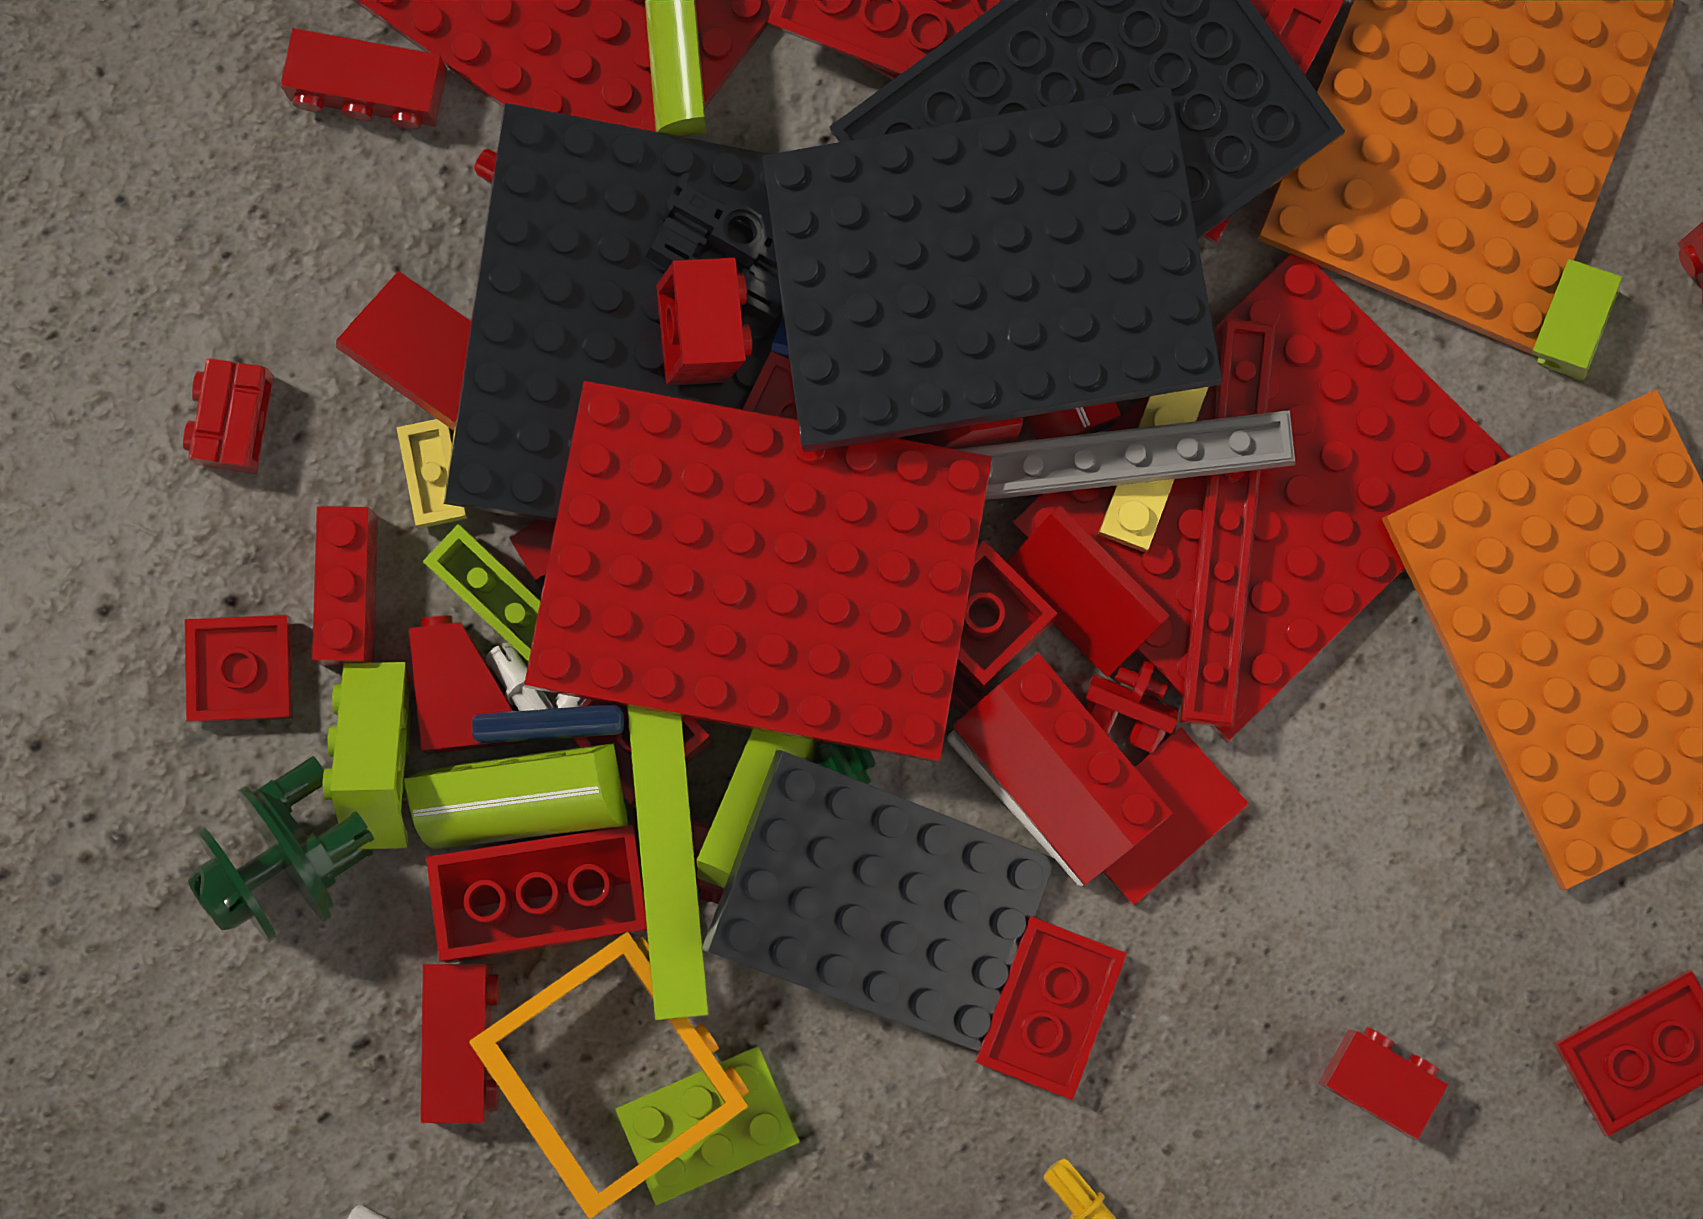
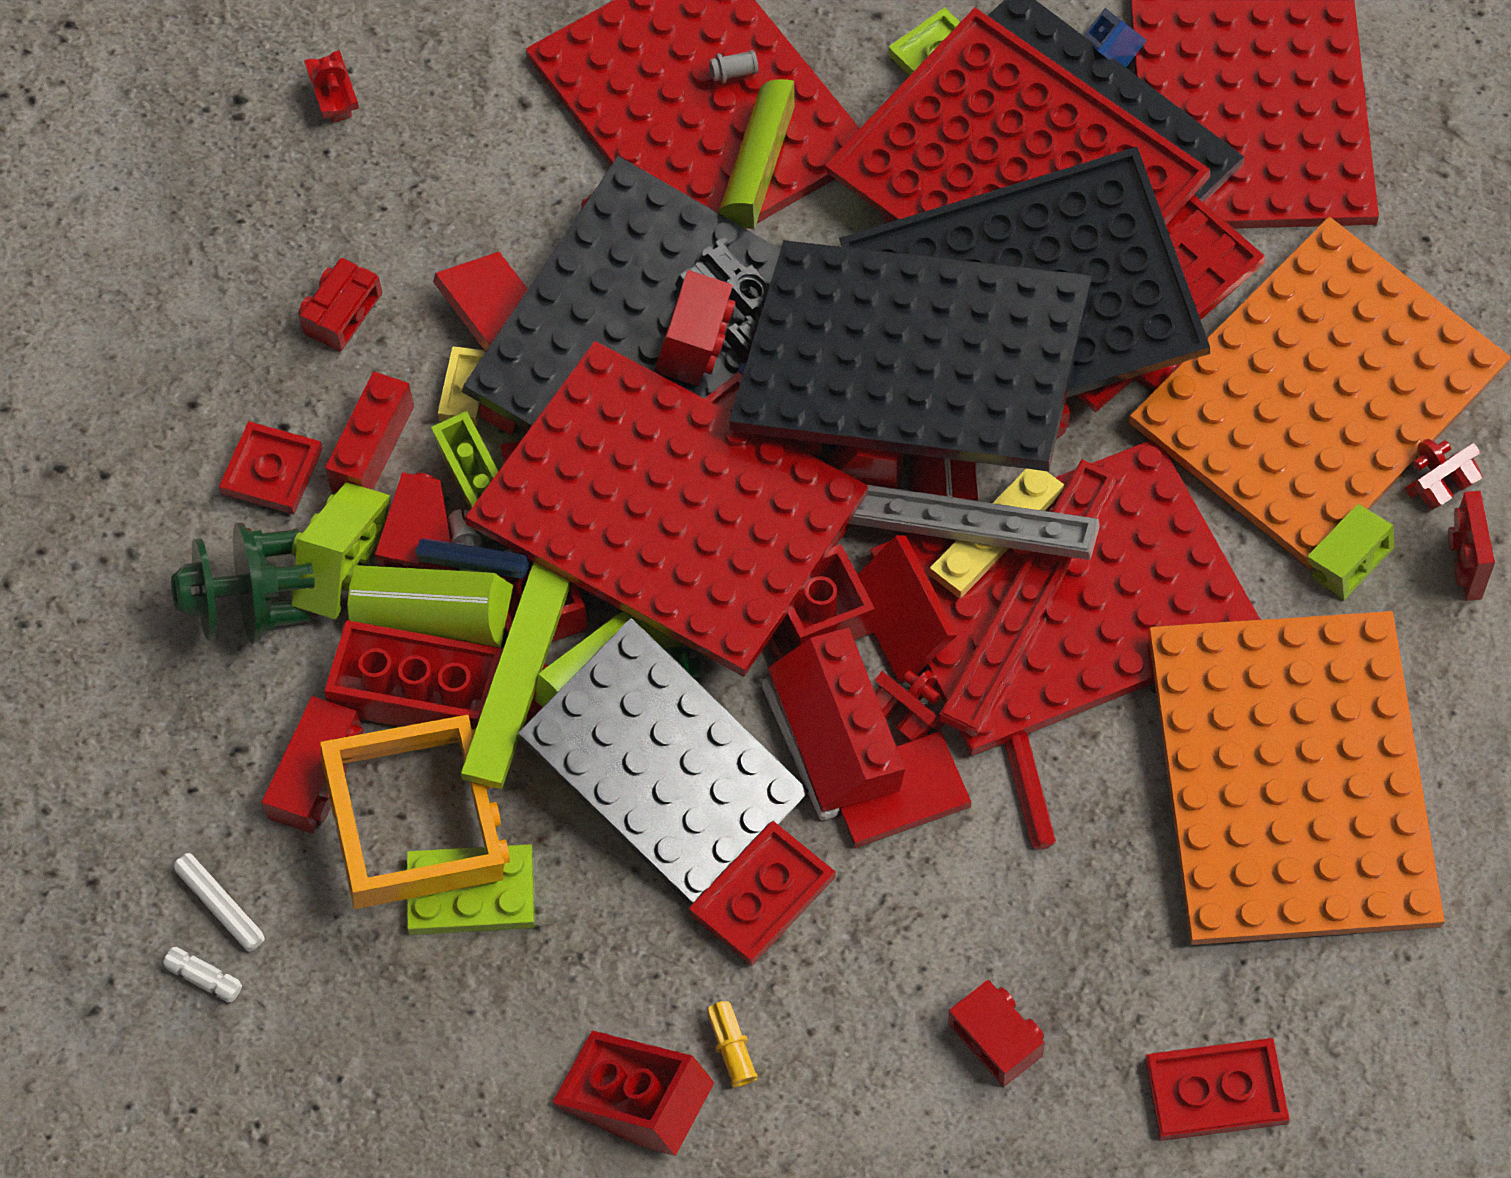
camera: 25 degrees right, 20 degrees down
red brick [280,28,447,130] -> none
none -> red hips [304,50,359,123]
none -> red axle [1005,733,1056,850]
none -> hips [1404,439,1483,510]

